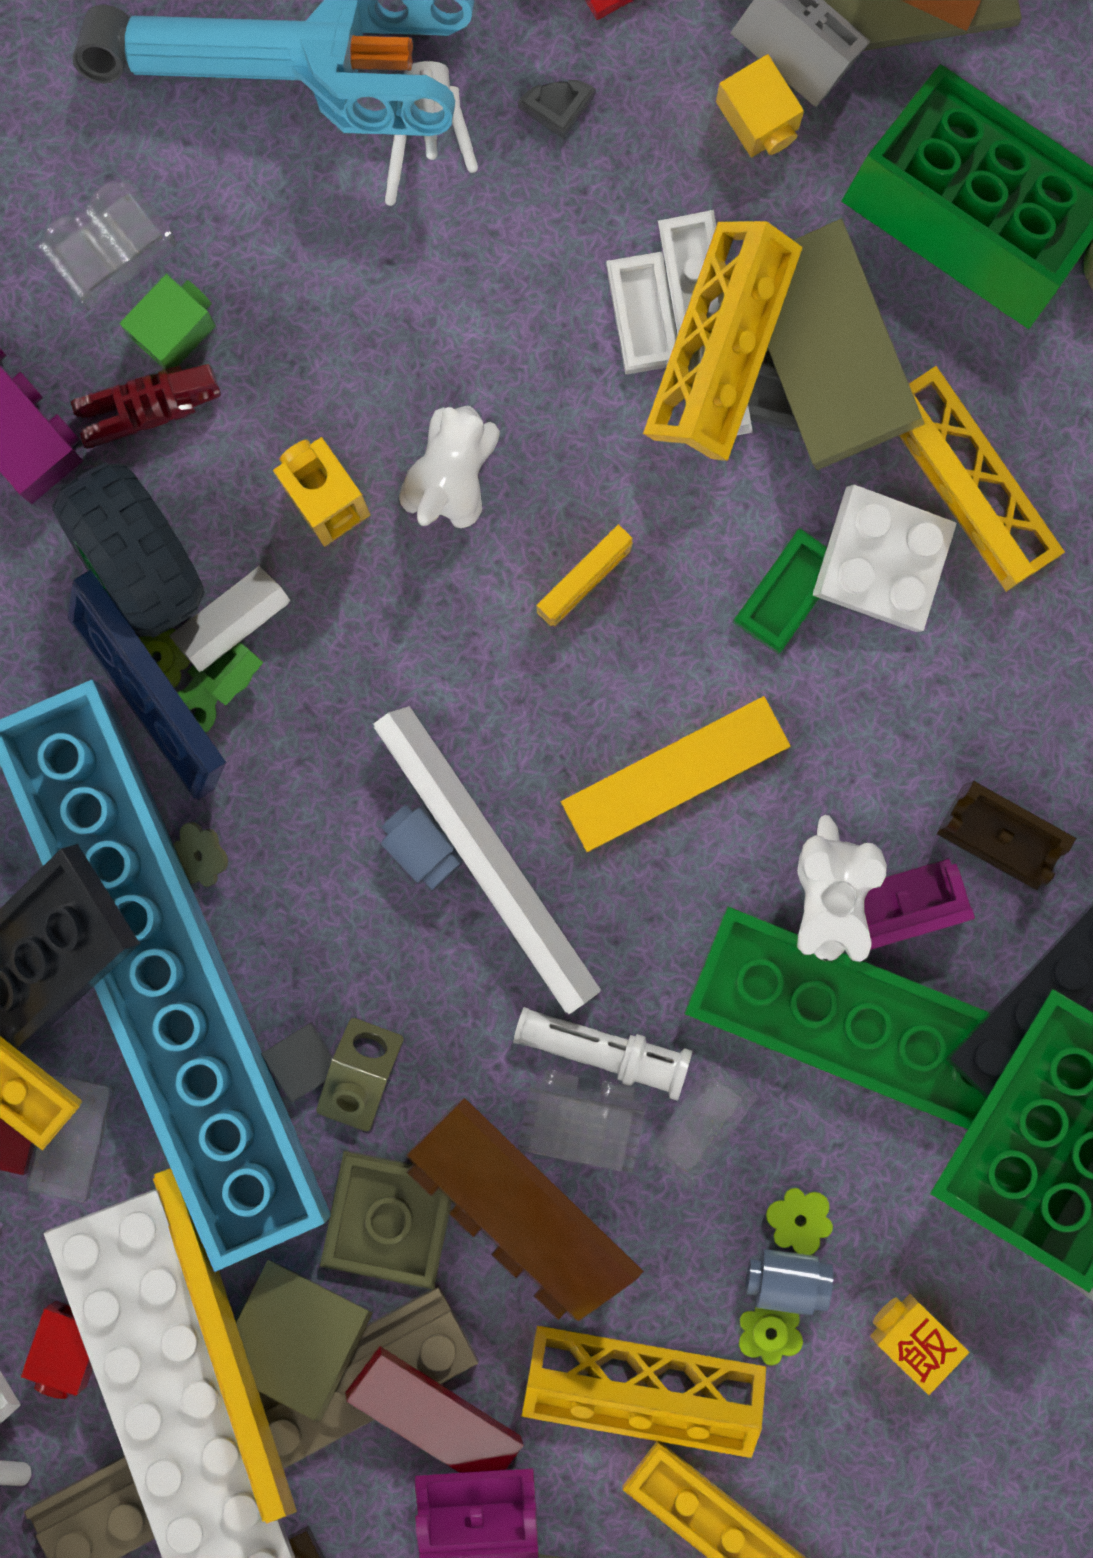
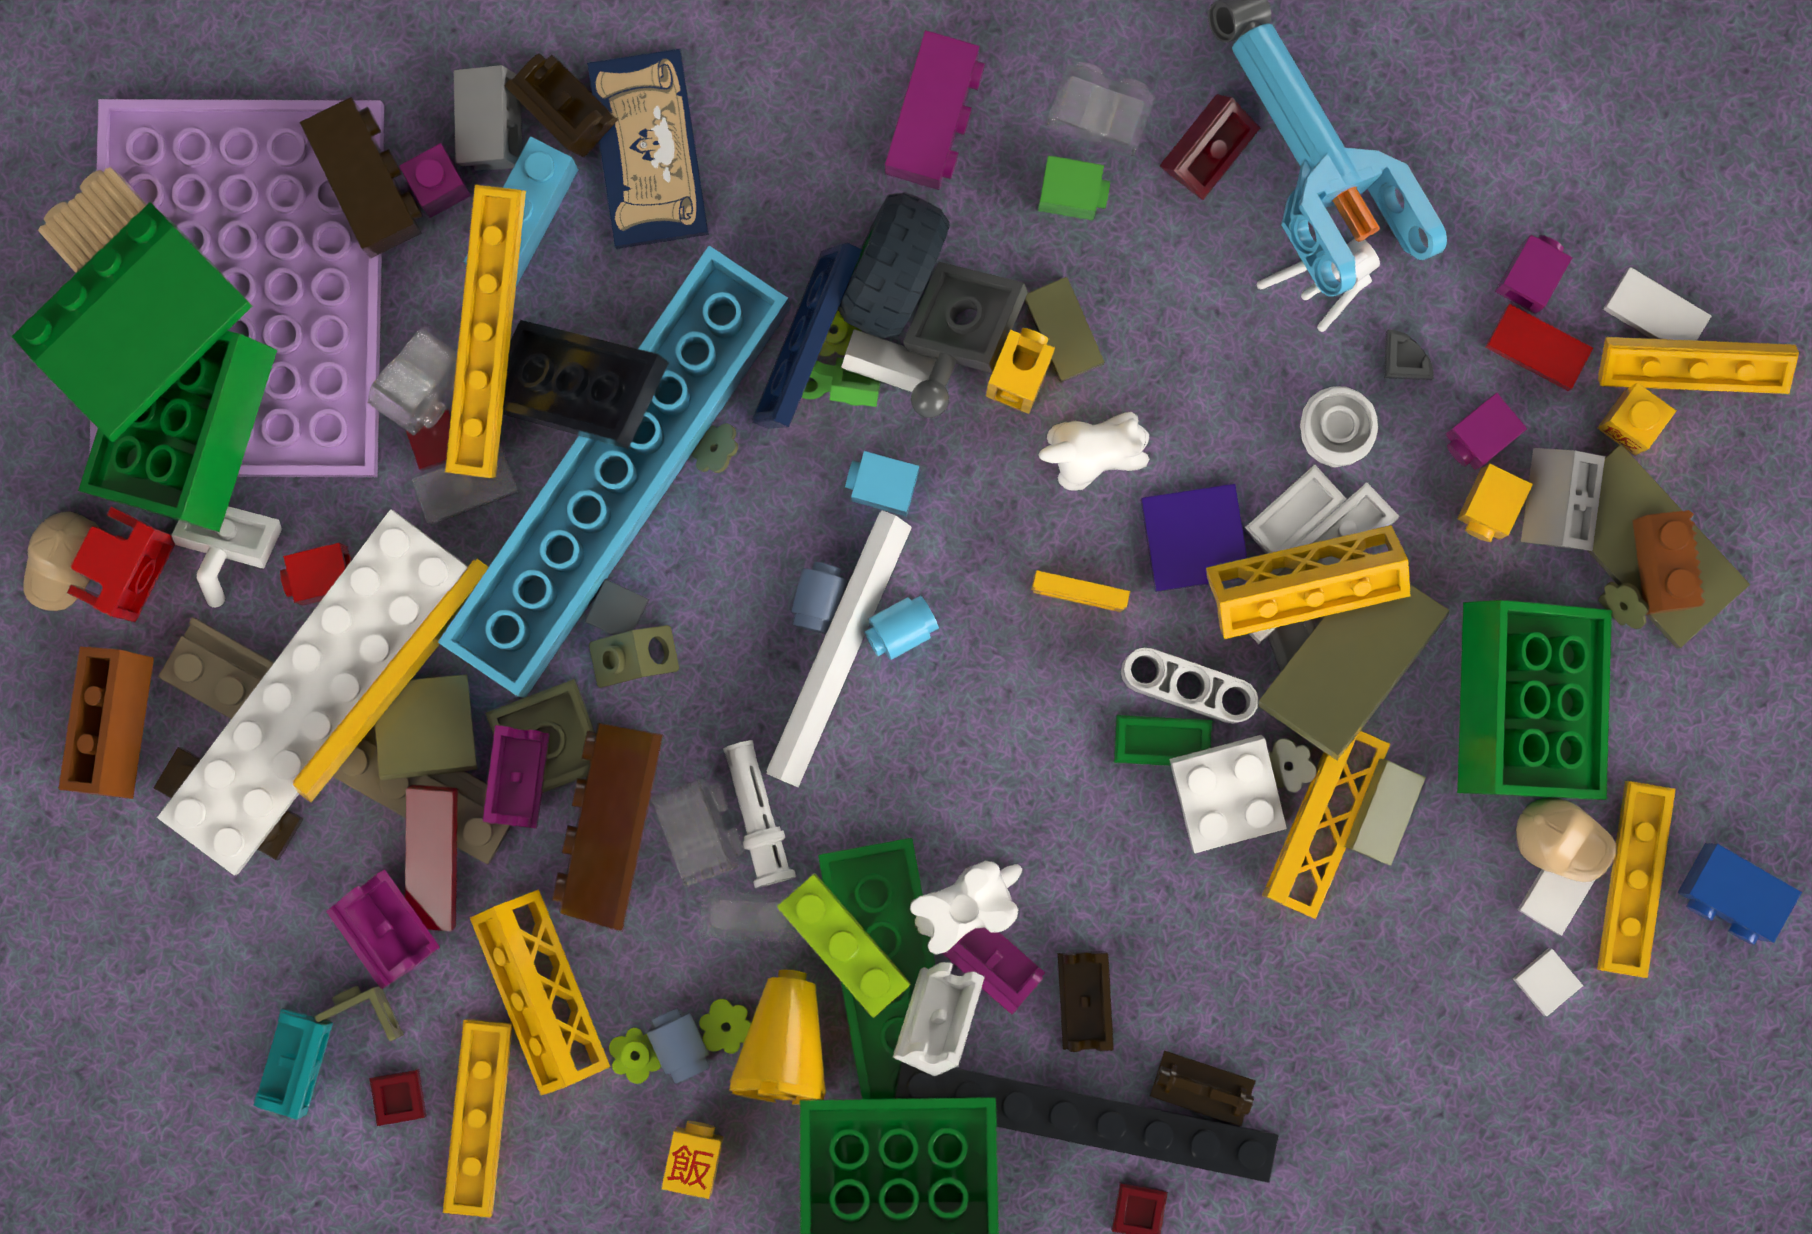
camera: 55 degrees right, 0 degrees up
dark red hinge [71,364,221,449] -> none
yellow tile [560,696,791,853] -> none
none -> magenta hinge [482,725,550,829]
none -> yellow cone [729,969,826,1105]
none -> lime brick [776,873,910,1018]
none -> medium azure brick [845,451,919,516]
none -> medium azure brick [864,595,939,660]
none -> white hinge [893,962,985,1076]
none -> dark grey plate [903,262,1028,418]
none -> olive tile [1024,277,1105,383]
none -> white beam [1121,648,1258,724]
none -> dark purple tile [1140,484,1247,592]
none -> dark red slope [1159,94,1261,200]
none -> olive plant [1268,738,1317,792]
none -> white piece [1300,386,1378,467]
none -> tile [1344,758,1426,866]
none -> magenta brick [1445,392,1527,470]
none -> olive plant [1598,582,1649,629]

